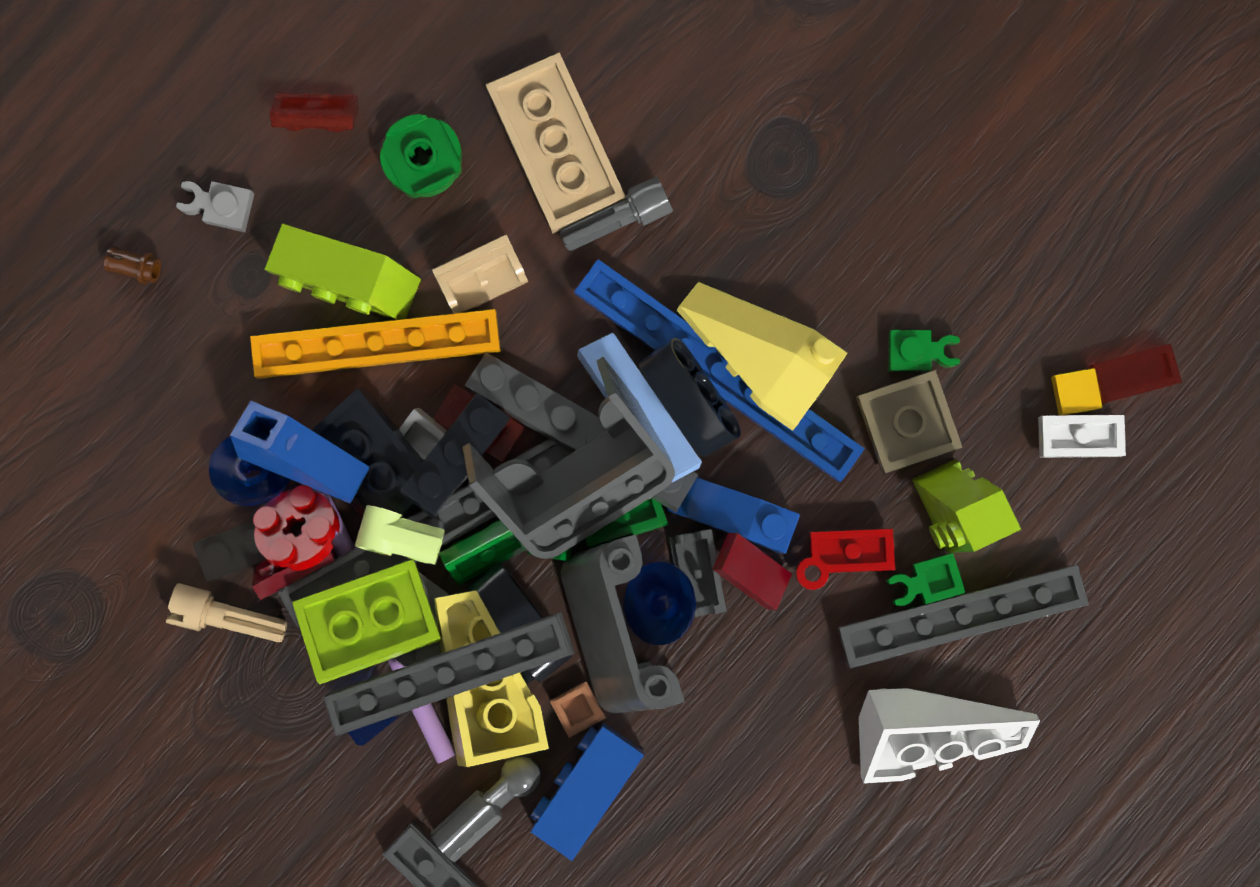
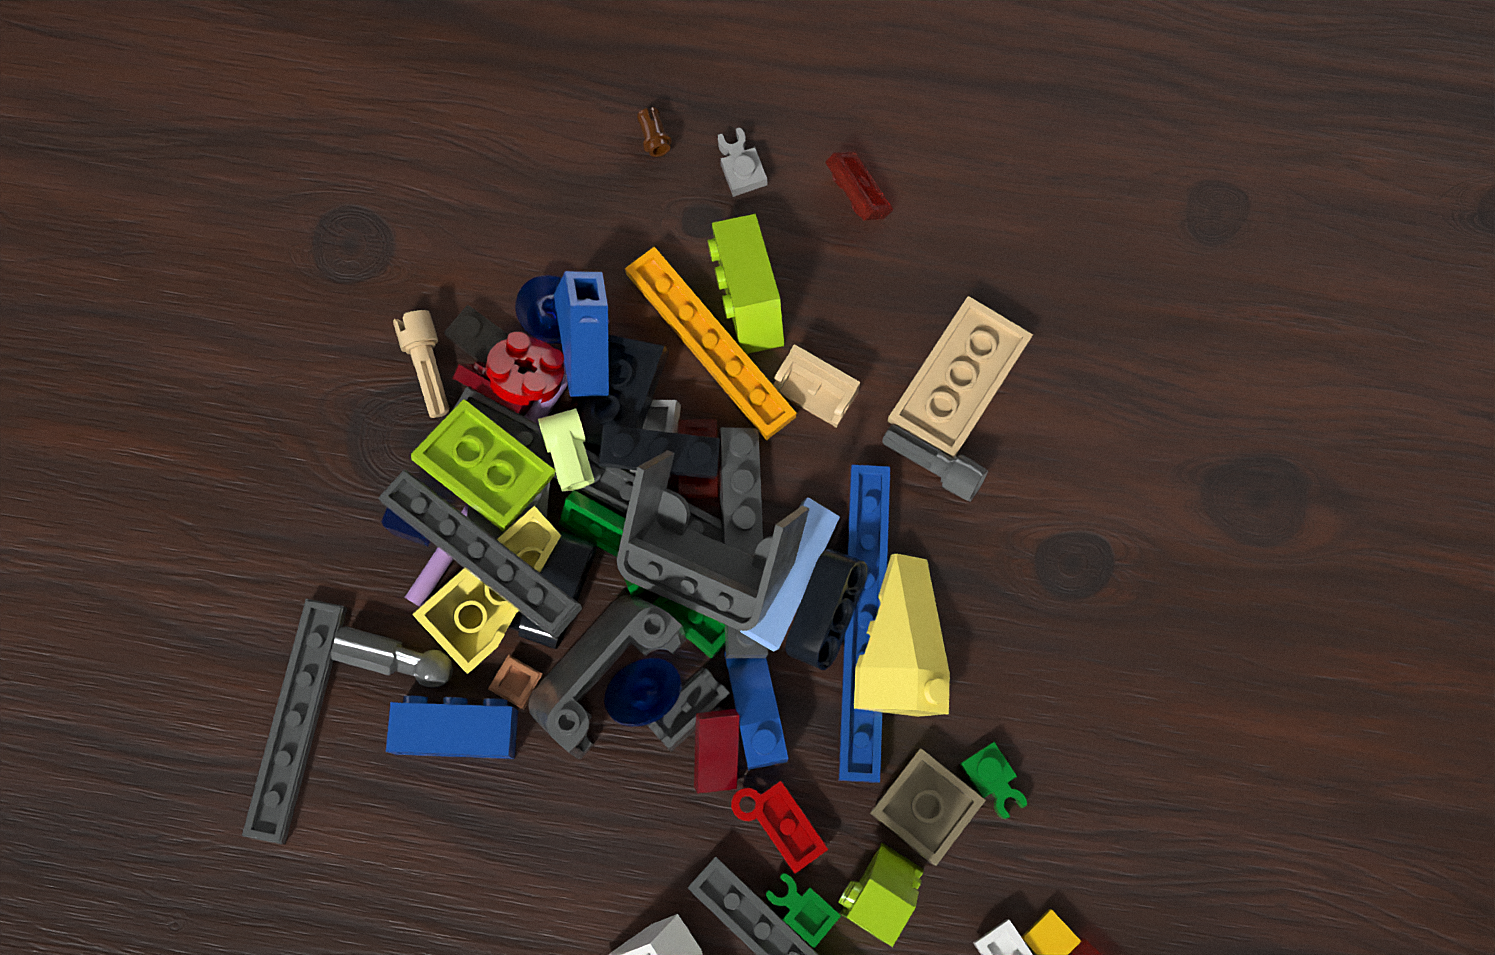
camera: 65 degrees right, 10 degrees down
green plate [380,114,462,198] -> none

